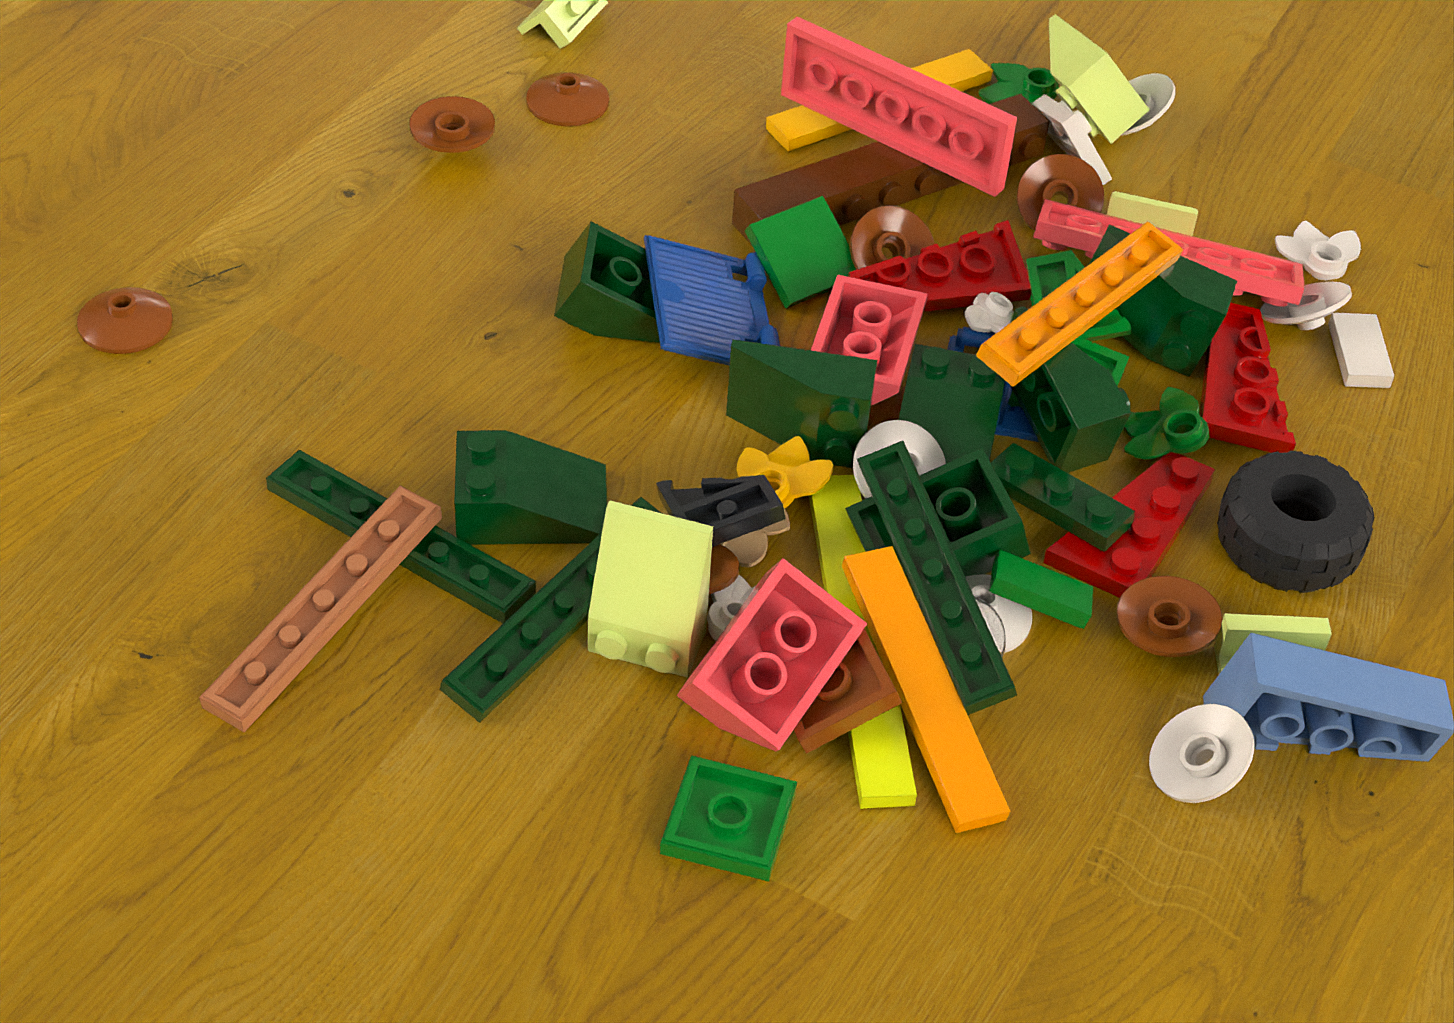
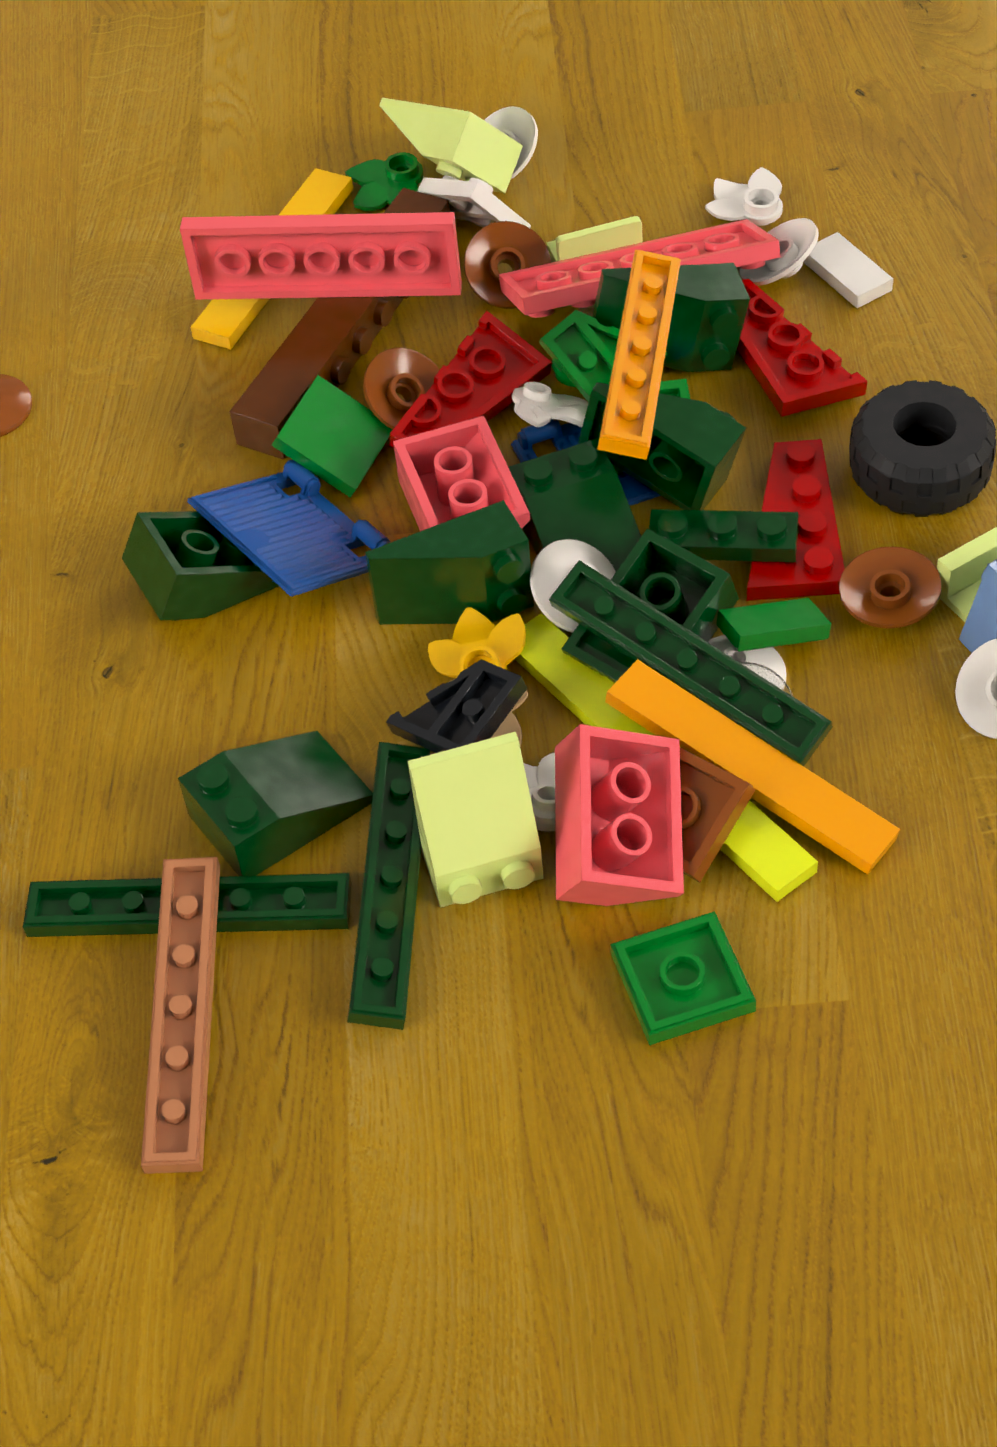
camera: 25 degrees left, 5 degrees up
green plate [1124,387,1209,459] -> none

